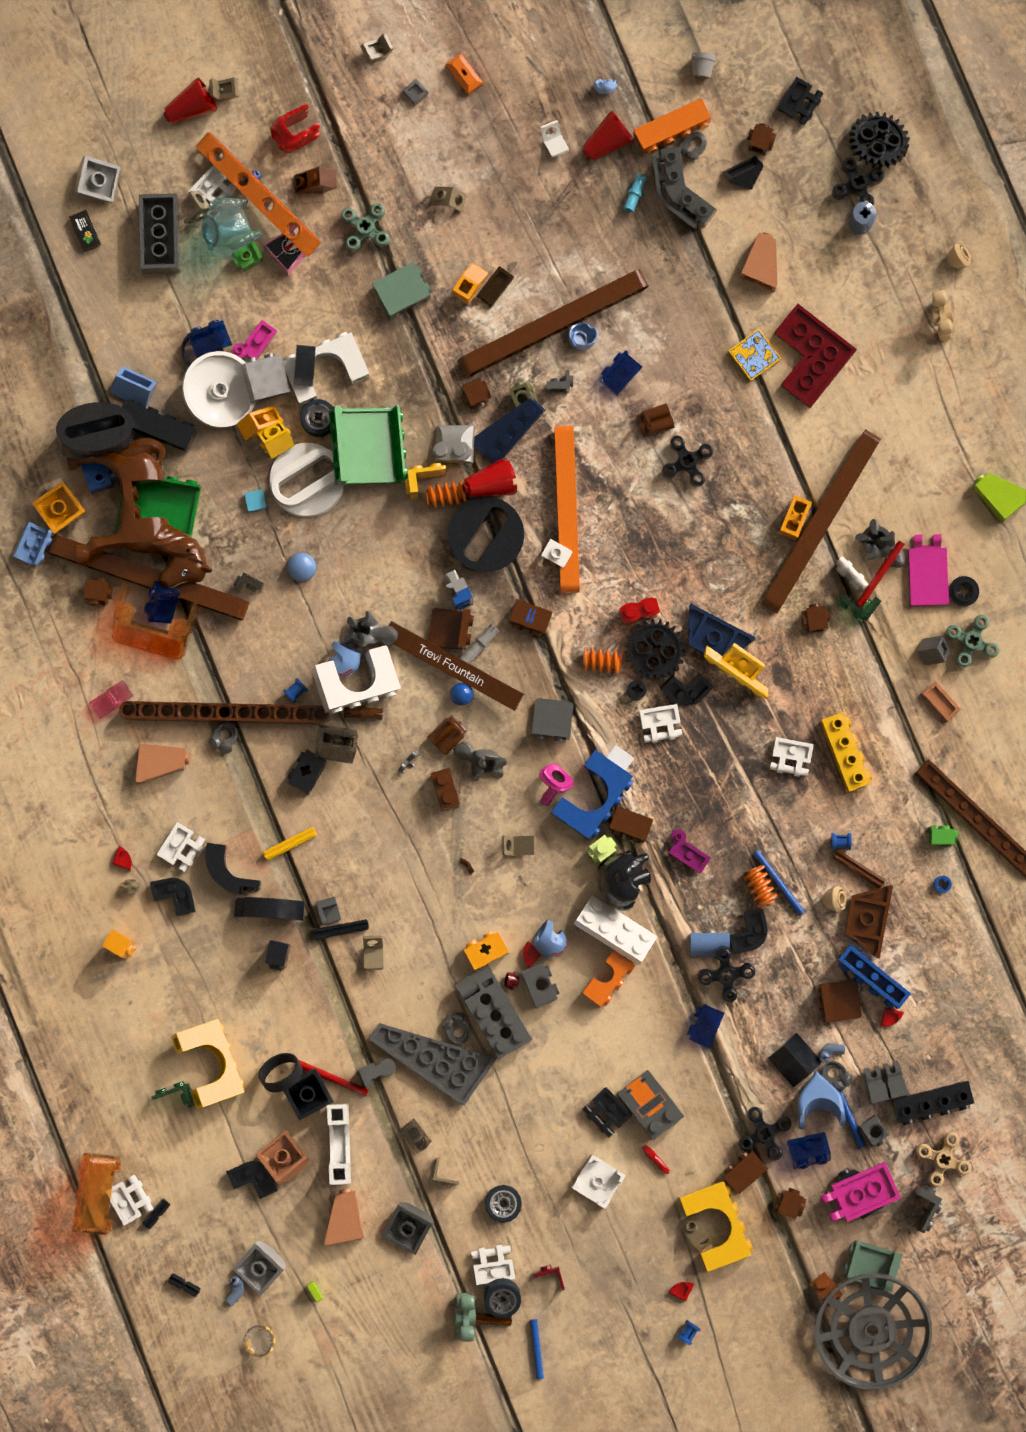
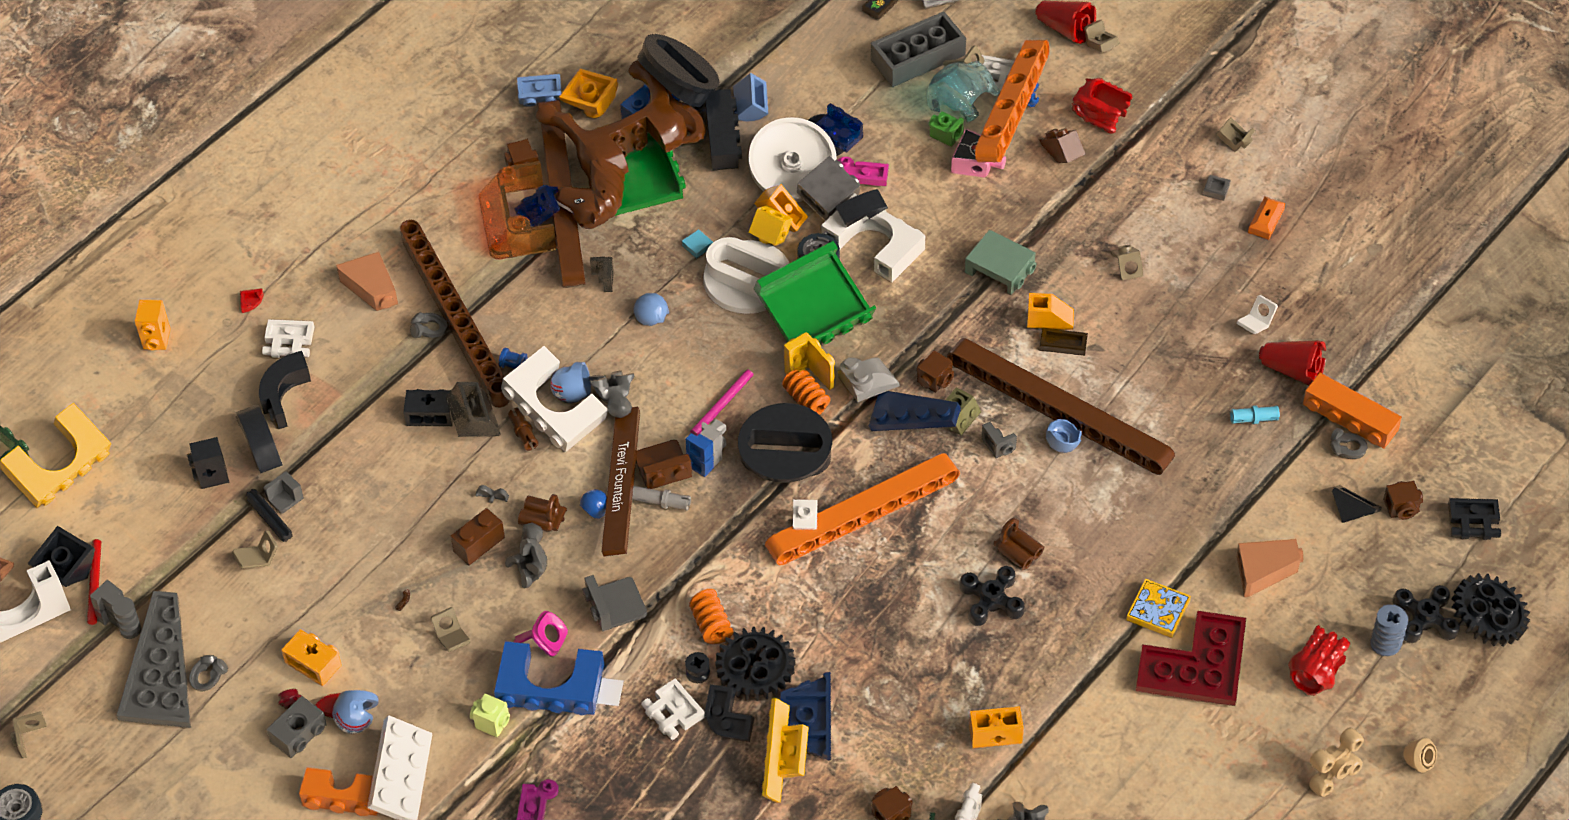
camera: 70 degrees right, 30 degrees down
clear pink slope [89,680,133,719] -> none
dark tan plate [120,879,141,894] -> none
black plate [150,878,196,916] -> none
black tyre [258,1053,303,1092] -> none
yellow axle [263,827,317,861] -> none
sand green gear [341,203,390,252] -> none
clear smoke bracket [399,1118,432,1153] -> none
dark grey hinge [454,964,532,1059] -> none
red cone [462,458,517,497] -> none
reddish brown brick [509,599,553,637] -> none
light blue plate [594,79,617,94] -> none
black piece [597,850,651,911] -> none
clear blue bracket [600,350,642,396] -> none
reddish brown brick [609,806,653,844] -> none
red brick [619,597,660,625] -> none
dark grey brick [652,146,717,231] -> none
light grey piece [691,52,716,79] -> none
reddish brown beam [761,429,882,614] -> none
none -> dark pink bar [690,369,753,436]
none -> red piece [1288,625,1350,696]

